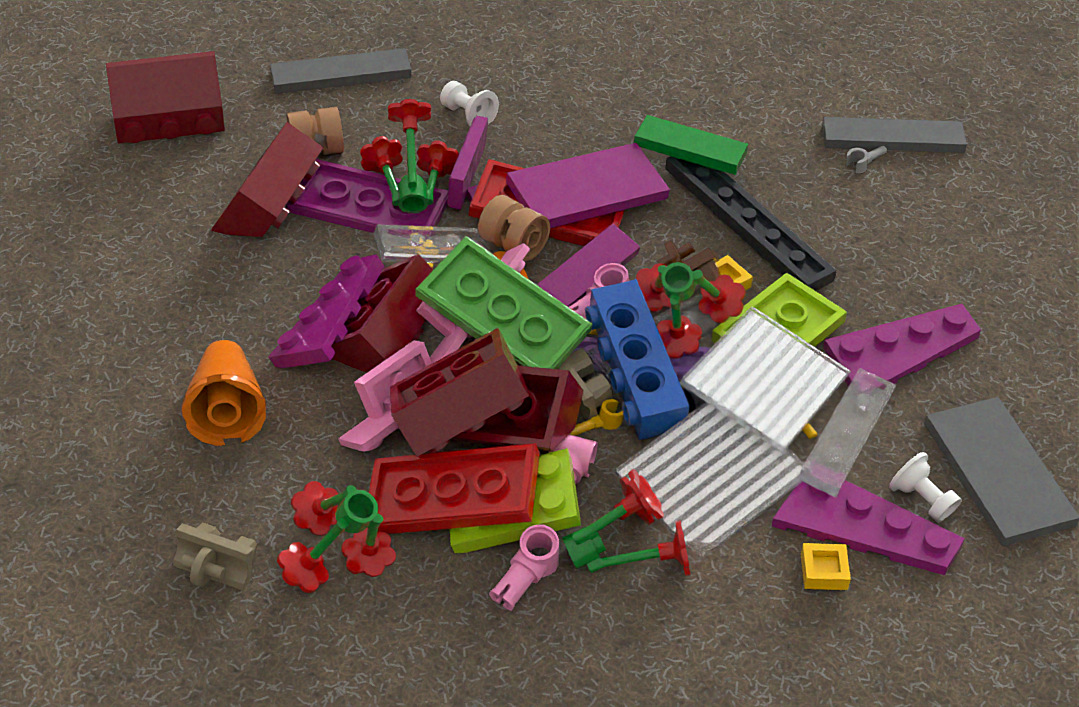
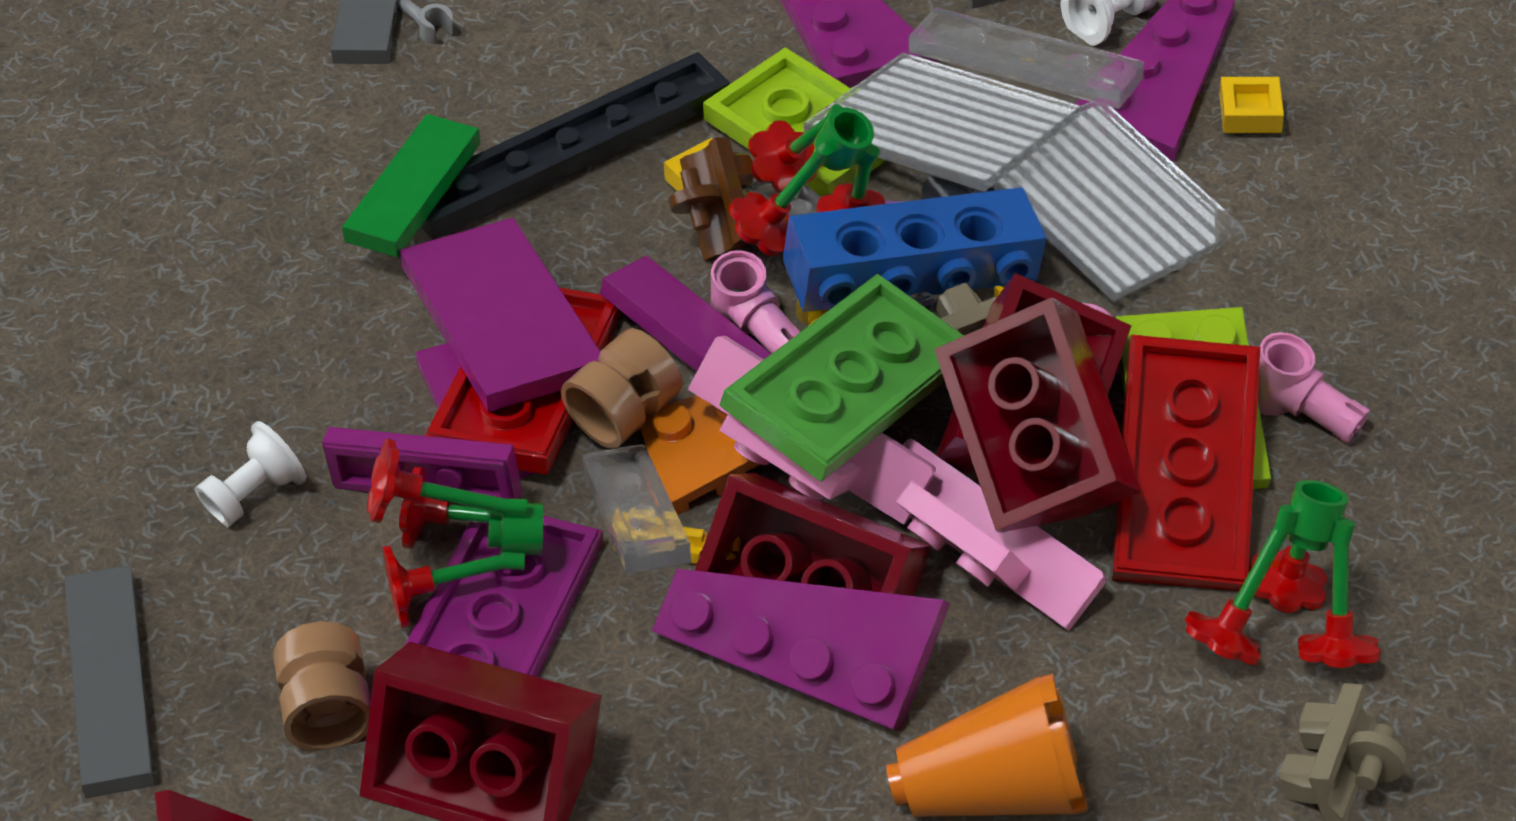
camera: 85 degrees left, 0 degrees up
plant [562,469,691,576] -> none

